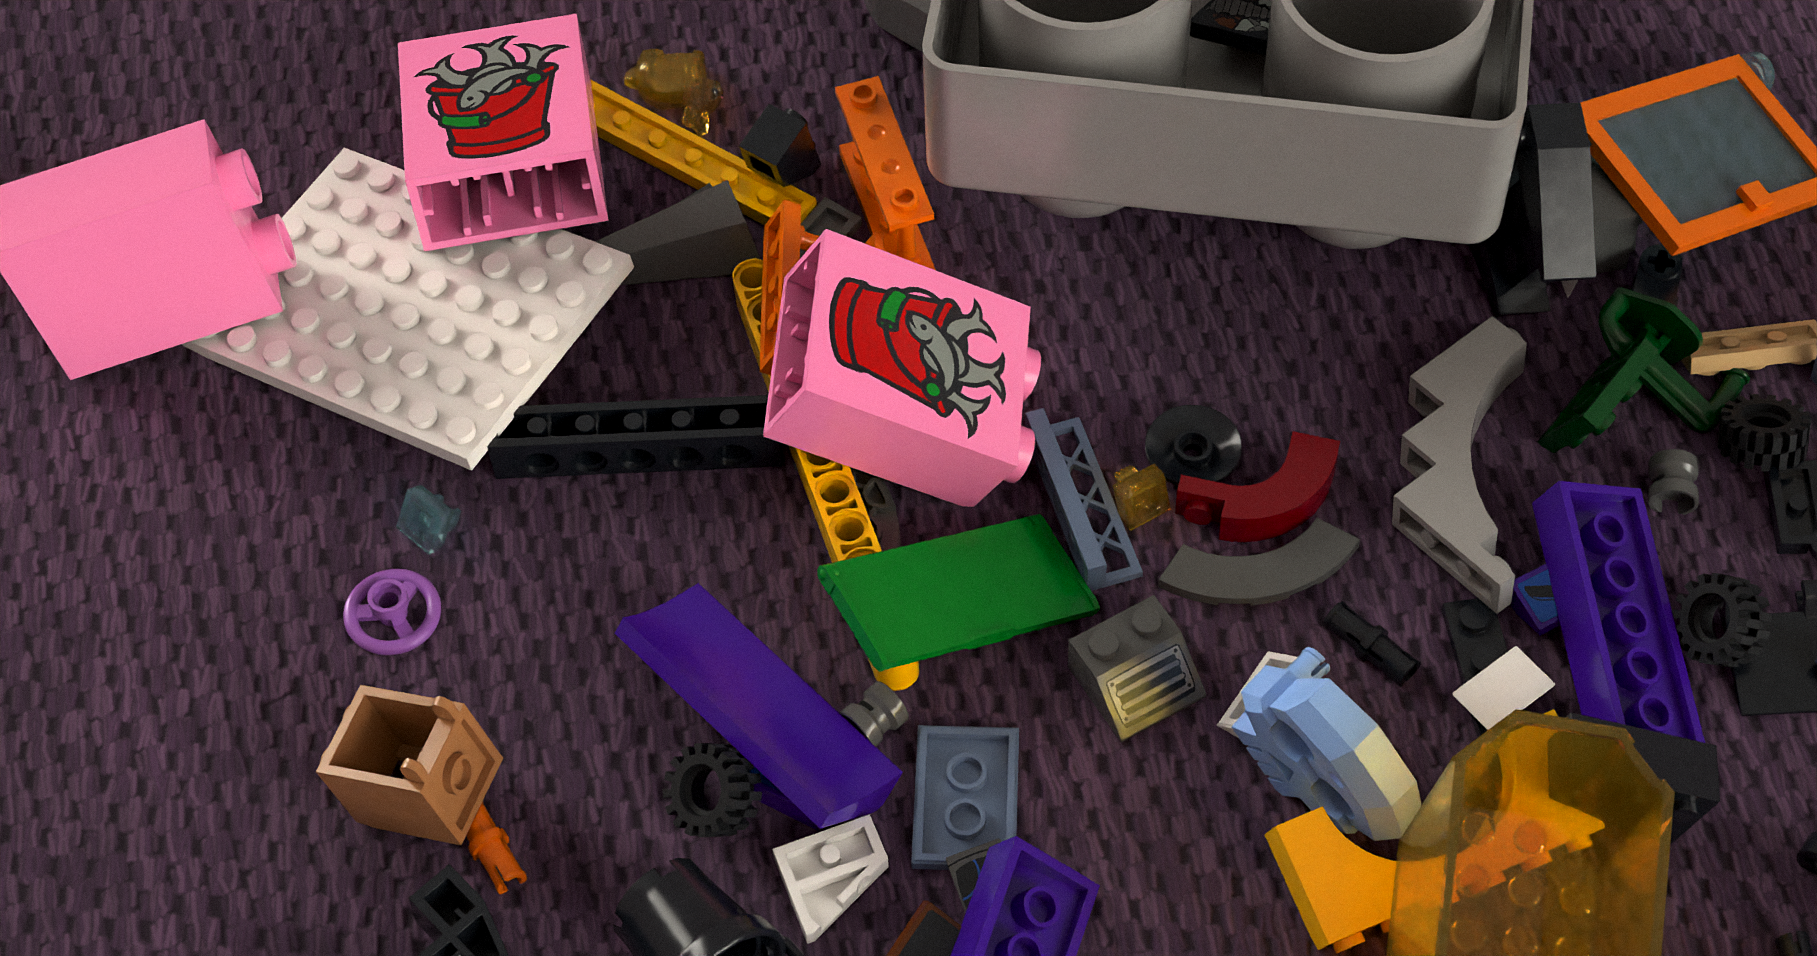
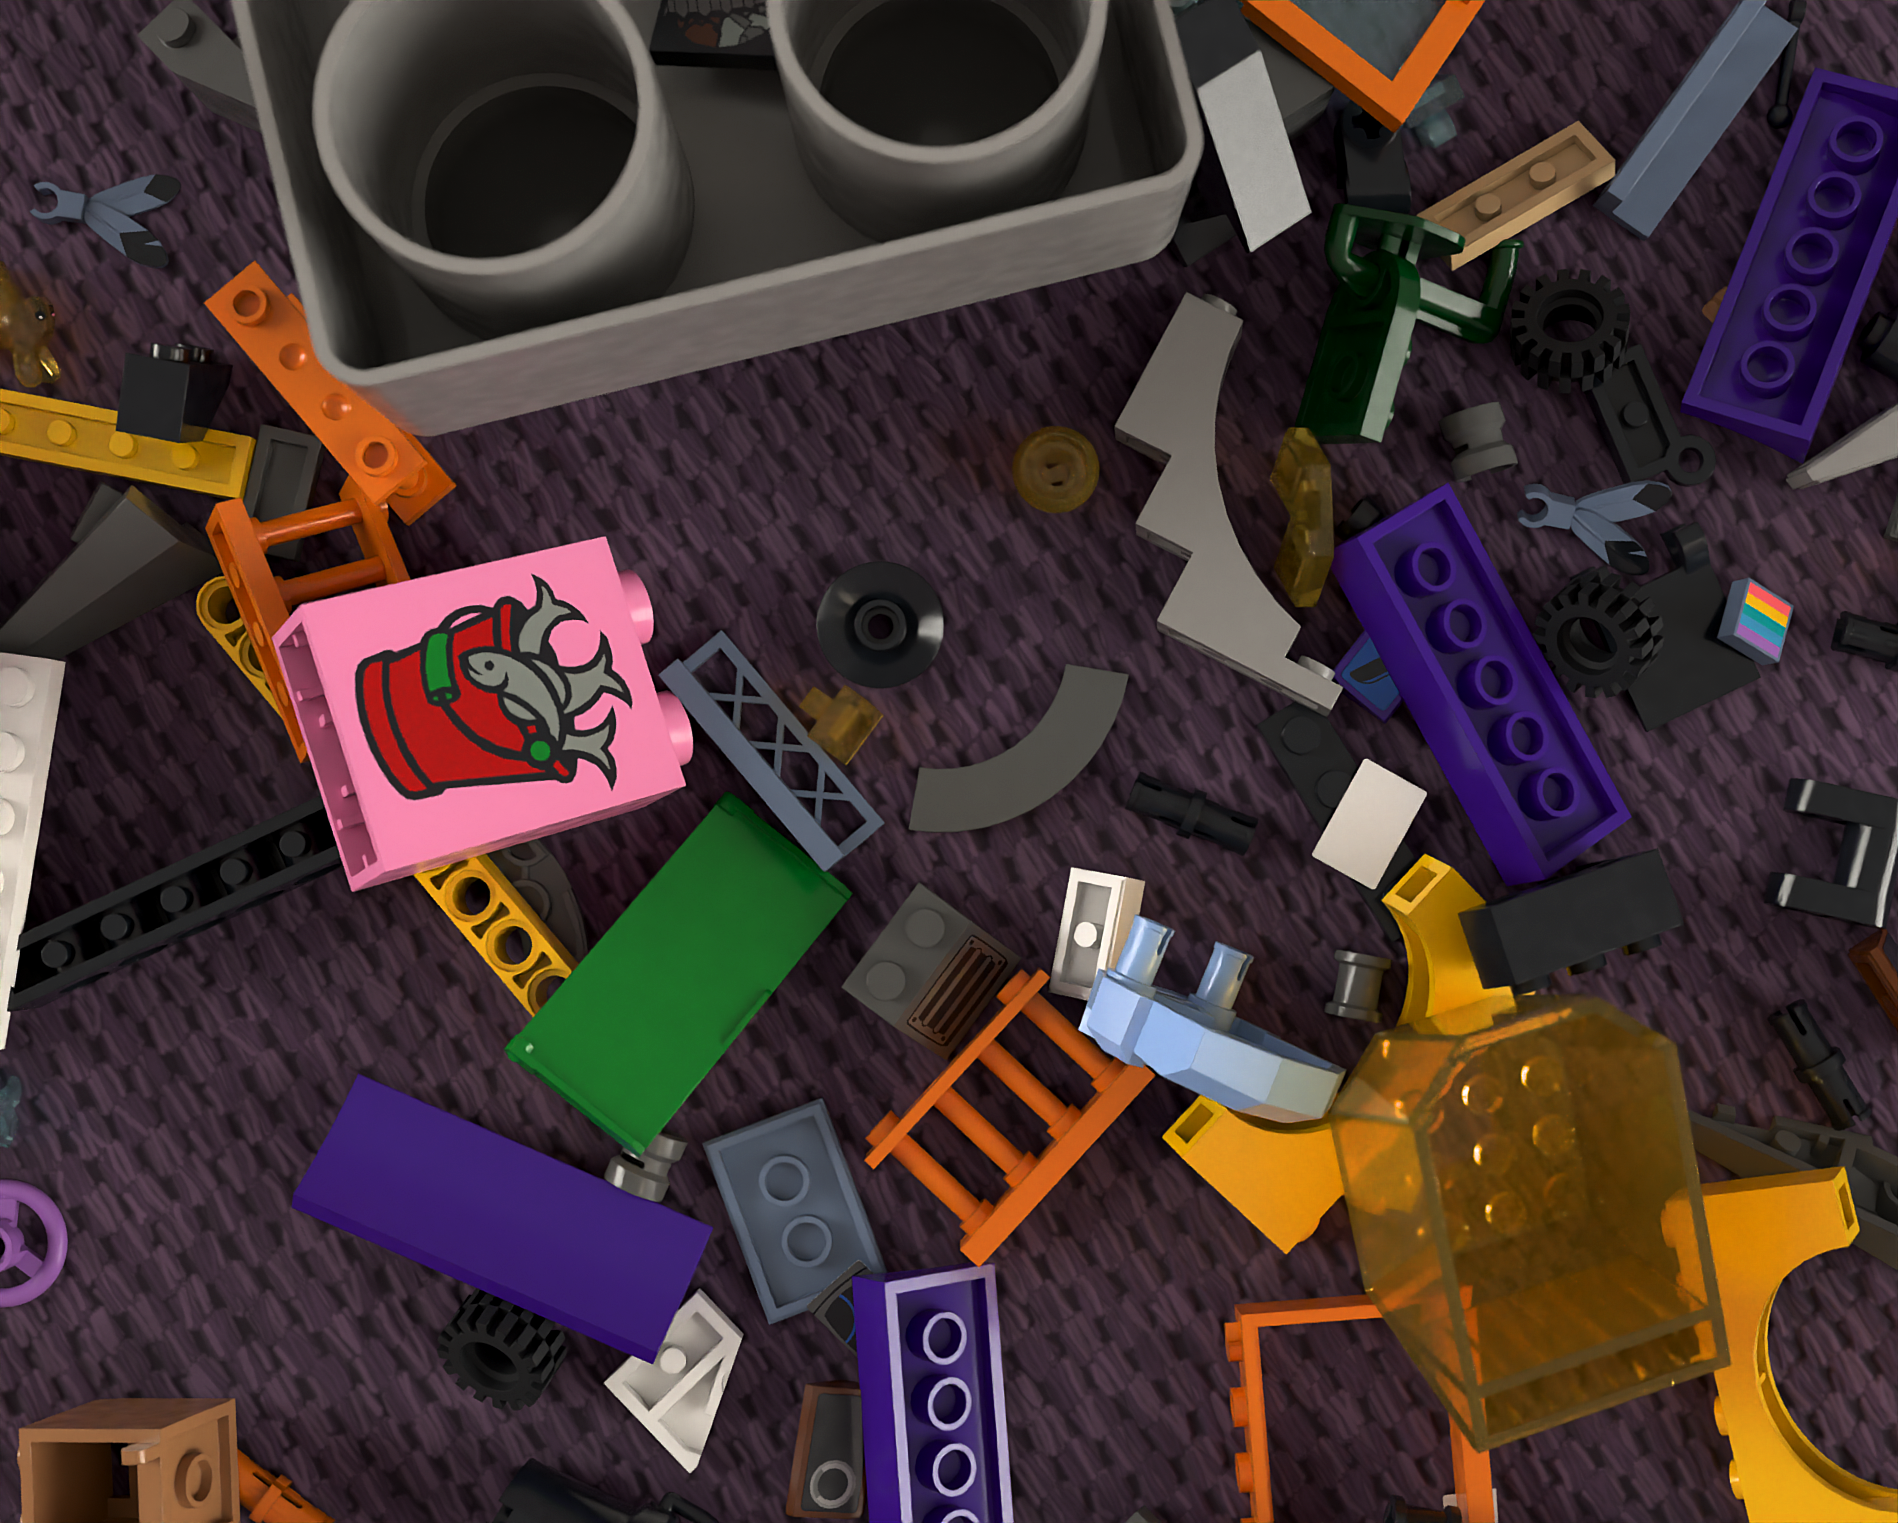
camera: 20 degrees left, 30 degrees up
dark red arch [1175,431,1340,542] -> none
none -> sand blue piece [29,174,181,268]
none -> orange fence [864,967,1156,1267]
none -> clear yellow cone [1012,426,1099,513]
none -> clear yellow tile [1270,427,1334,607]
none -> clear light blue tile [1400,74,1465,148]
none -> sand blue piece [1517,480,1672,575]

